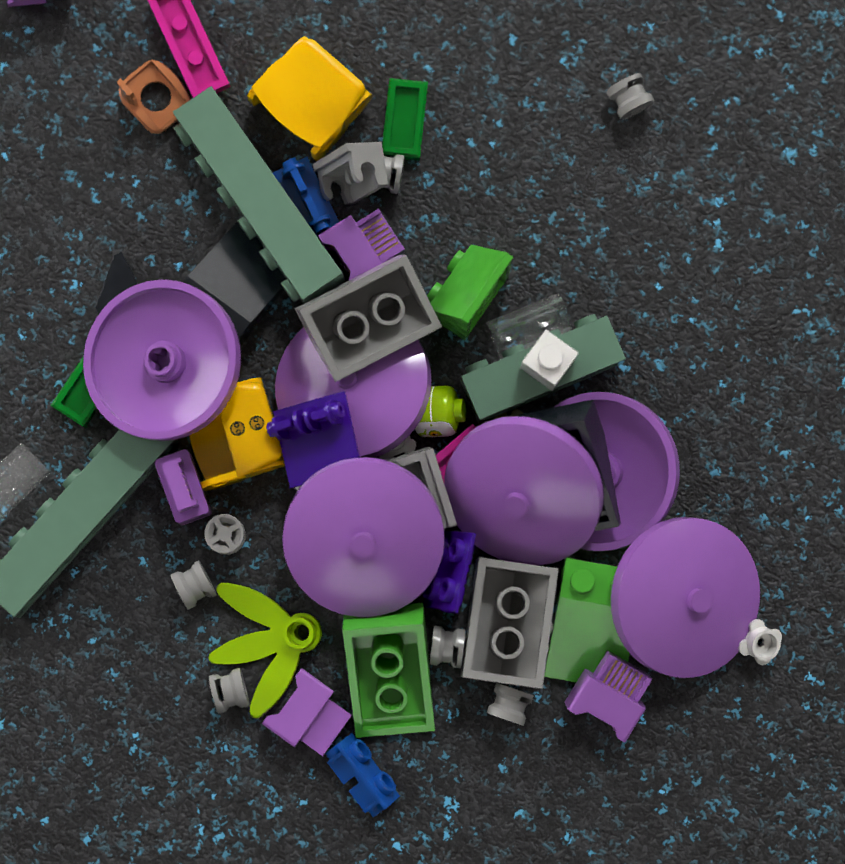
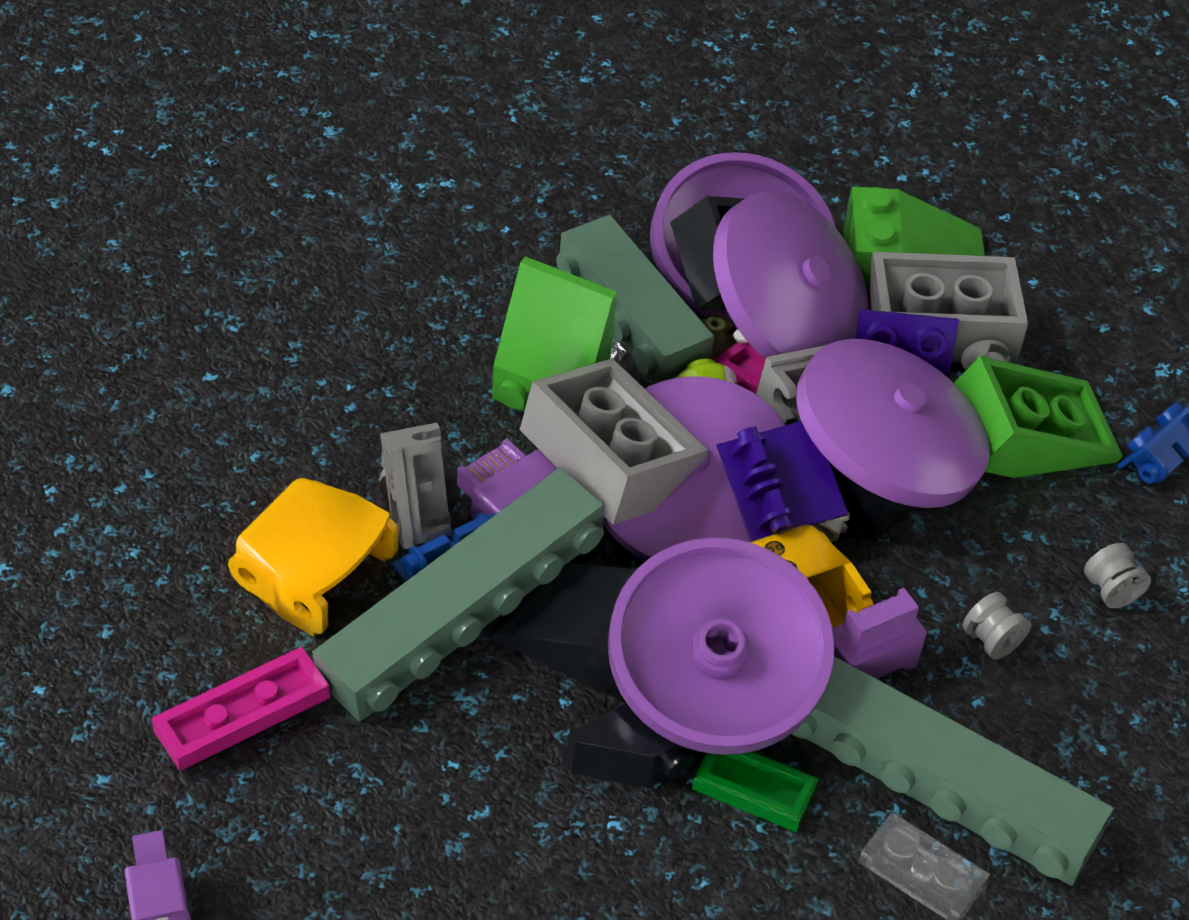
camera: 100 degrees left, 35 degrees down
nougat piece [117,60,191,134] -> none
light grey wheel [204,514,246,555] -> none
lime plant [209,583,322,718] -> none
medium lavender piece [262,668,352,756] -> none
green tile [382,78,428,161] -> none
light grey wheel [486,683,534,726] -> none
white brick [520,330,578,391] -> none
medium lavender piece [564,650,652,742] -> none
light grey wheel [606,73,655,120] -> none
medium lavender dish [611,517,760,678] -> none
white plate [738,619,782,665] -> none

